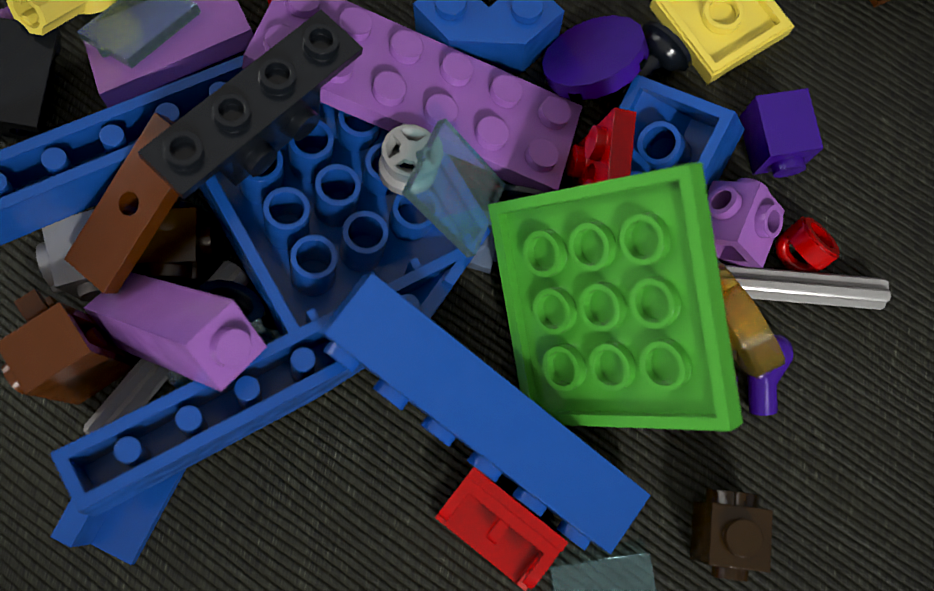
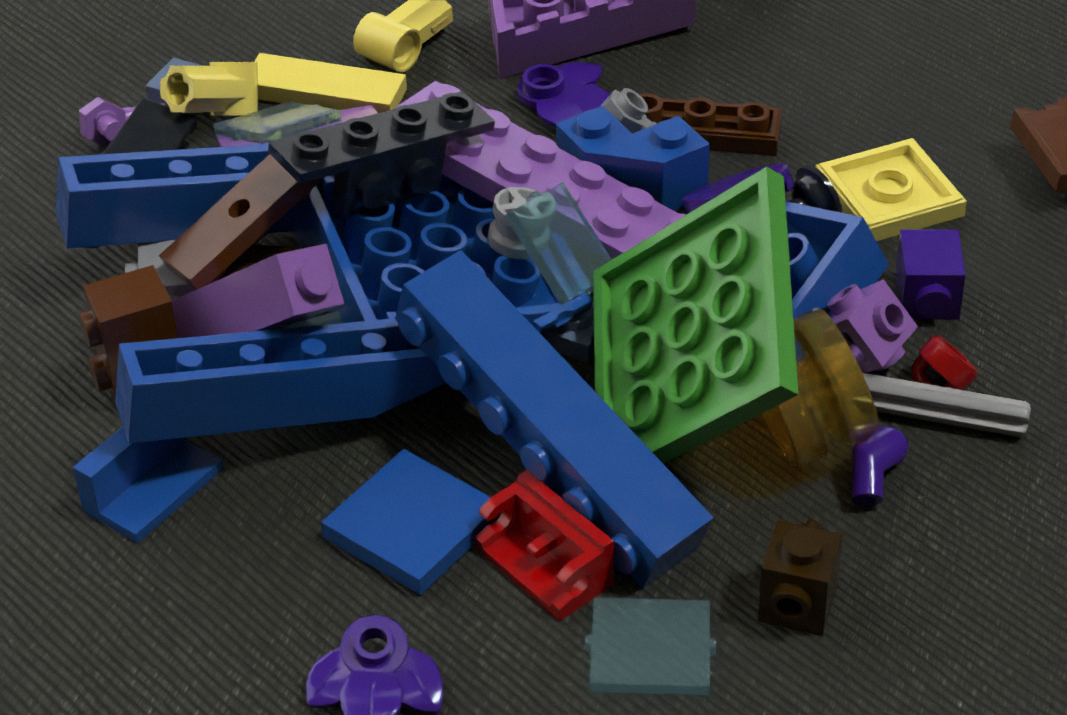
camera: 15 degrees right, 35 degrees down
none -> blue tile [321,449,502,595]

